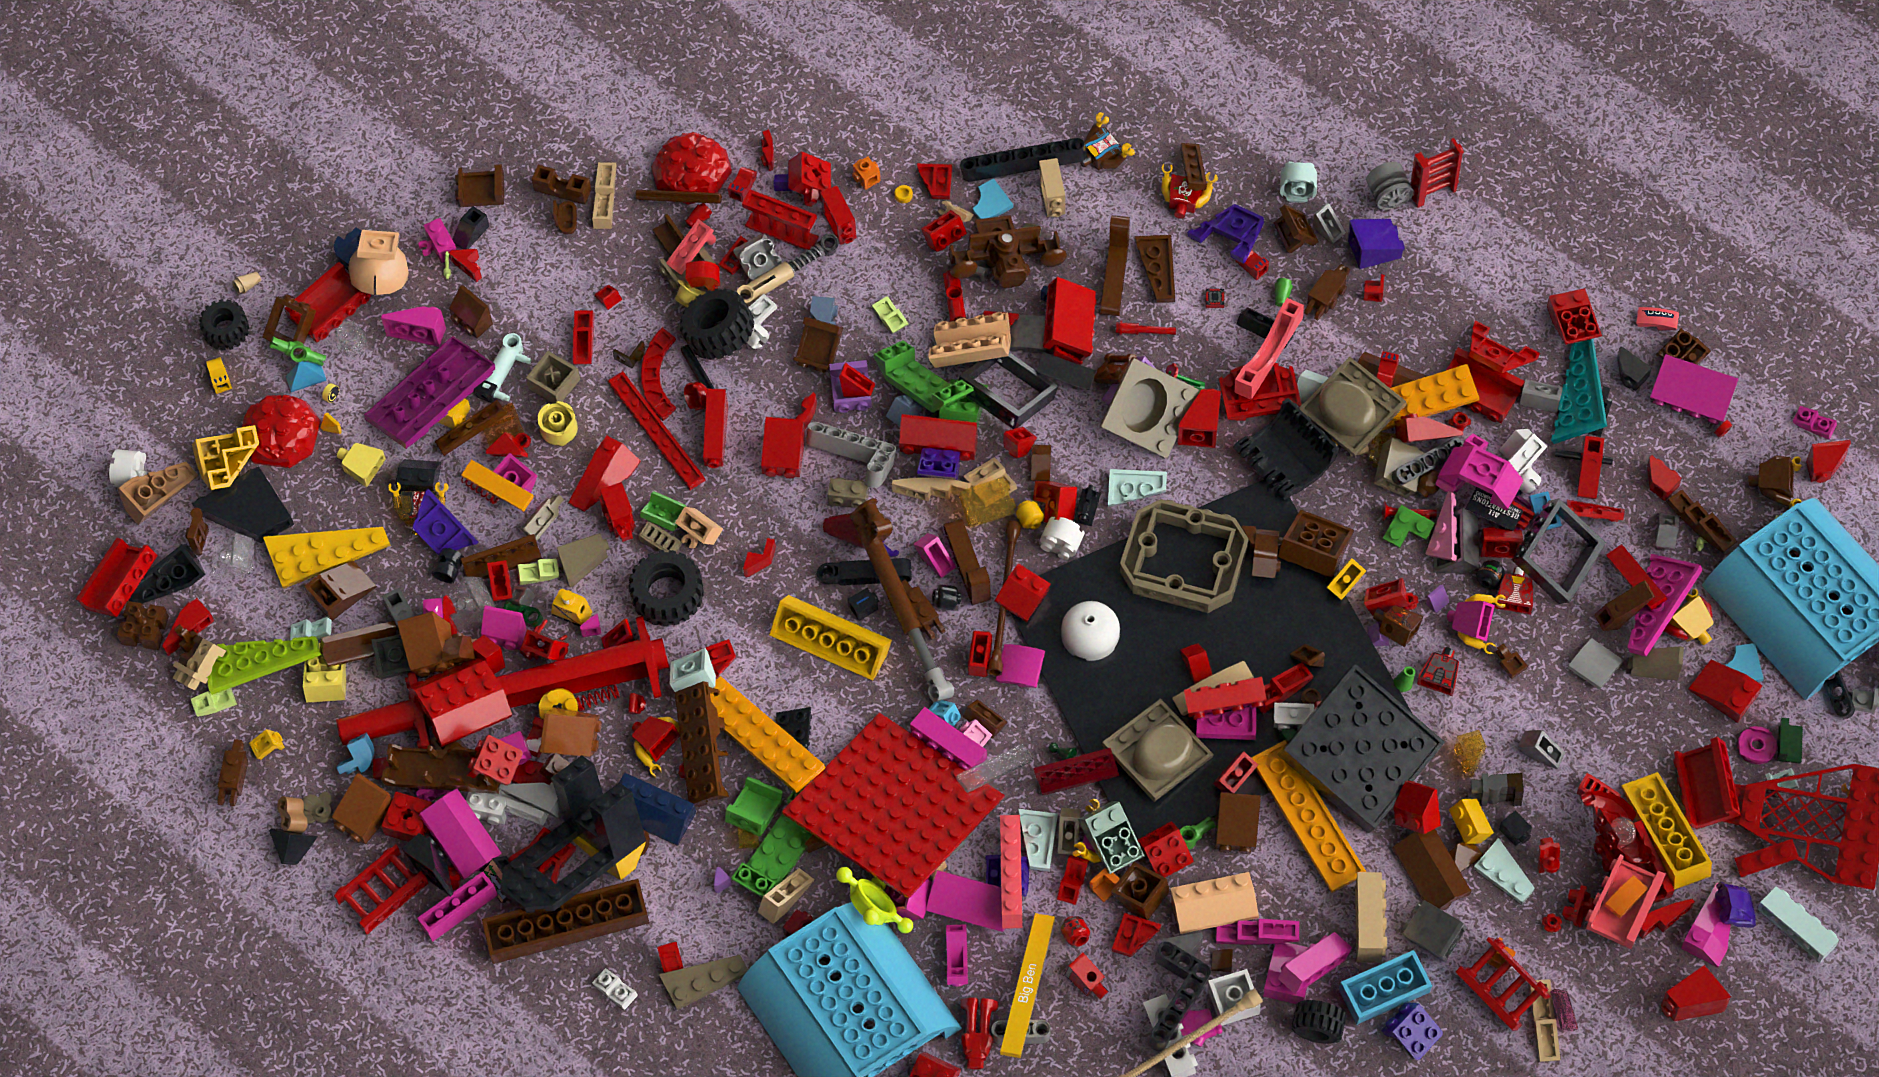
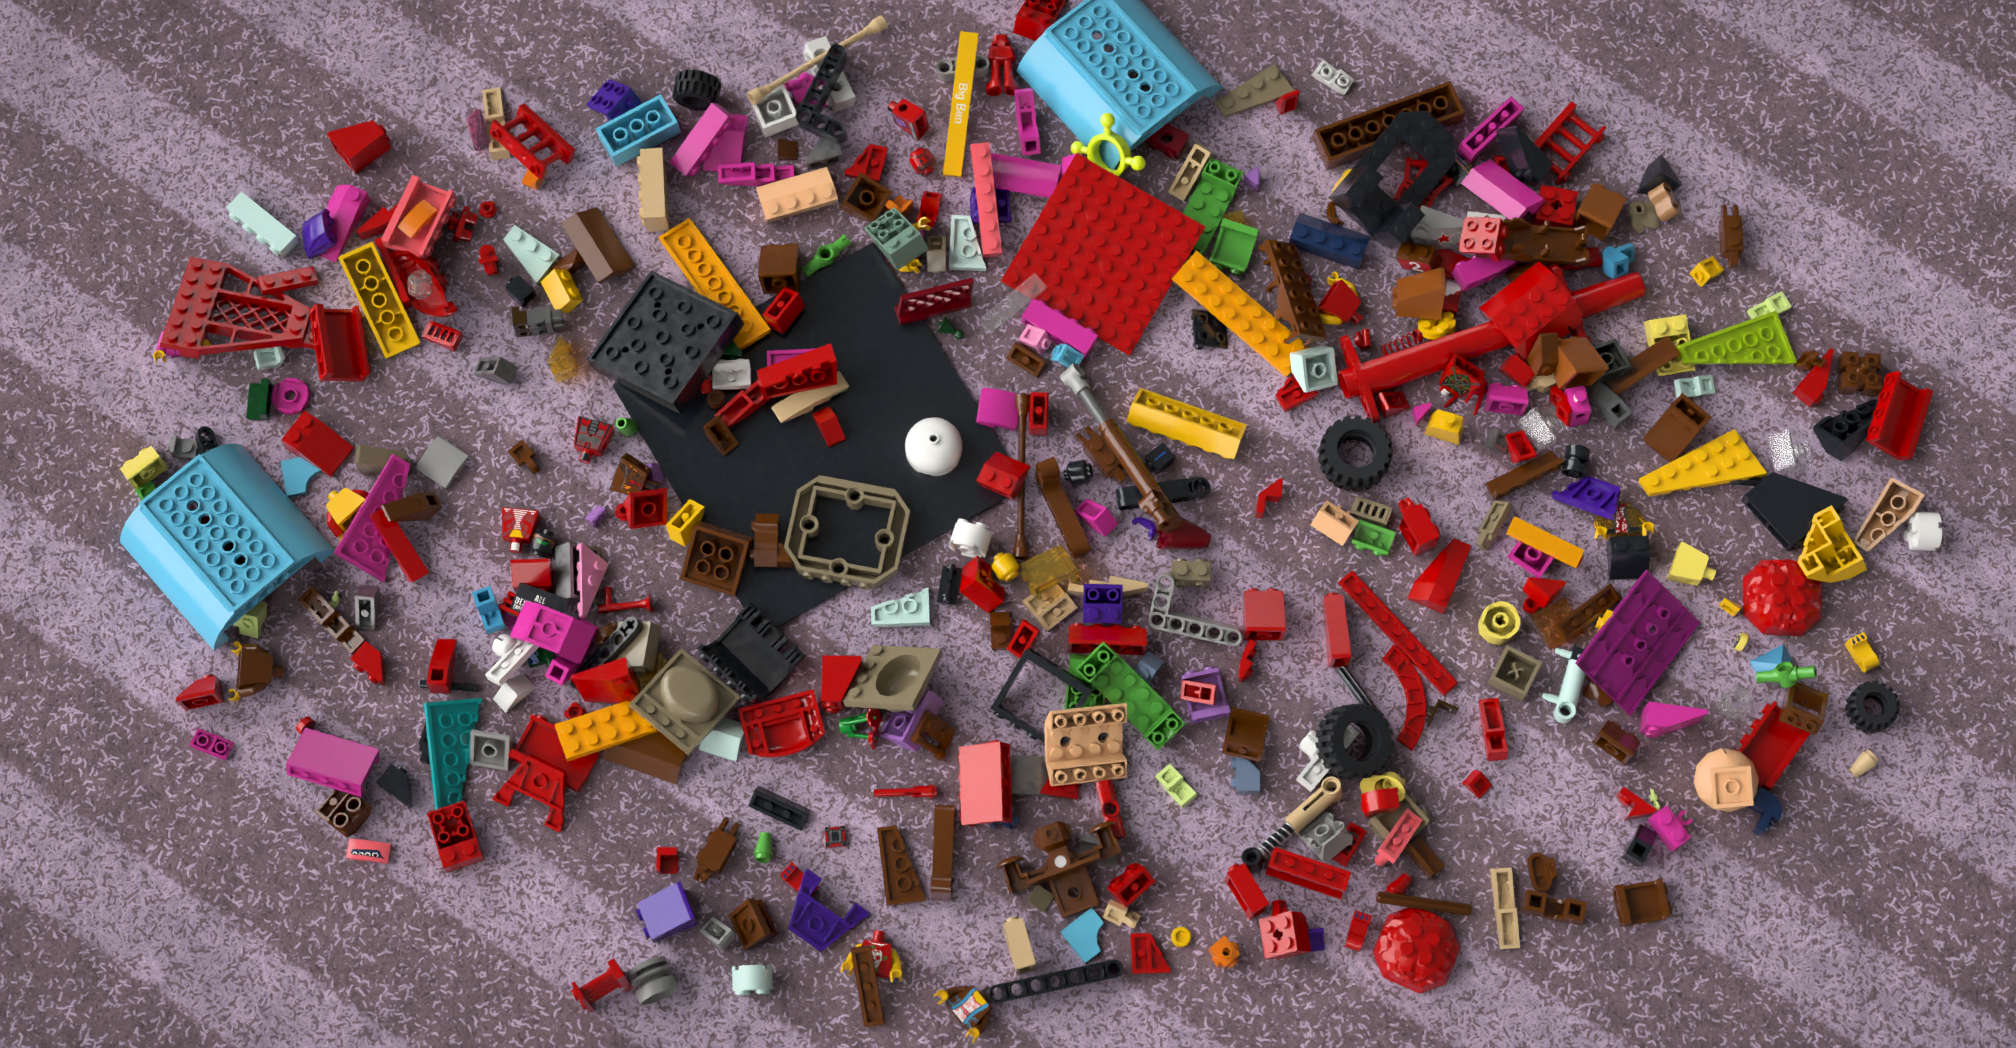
camera: 170 degrees right, 10 degrees up
tan hips [173,635,226,690] -> none
reddish brown plate [185,508,209,556] -> none
dark green connector [503,601,543,627] -> none
yellowish green slope [517,559,559,585] -> none
dark tan slope [557,533,610,587] -> none
red hair [684,382,707,410] -> none
red slope [760,129,775,172] -> none
black slope [1036,352,1096,390] -> none
dark tan piece [1101,699,1213,802] -> none
red bracket [1138,821,1194,878] -> none
coral arch [1234,298,1304,400] -> none
red leg [1377,351,1399,388] -> none
bright green plate [1383,505,1436,548] -> none
red slope [1393,780,1441,834] -> none
flat silver slope [1402,900,1467,962] -> none
dark pink torso [1447,594,1506,654] -> none
black window [1511,498,1606,604] -> none
red wing [1566,499,1625,522] -> none

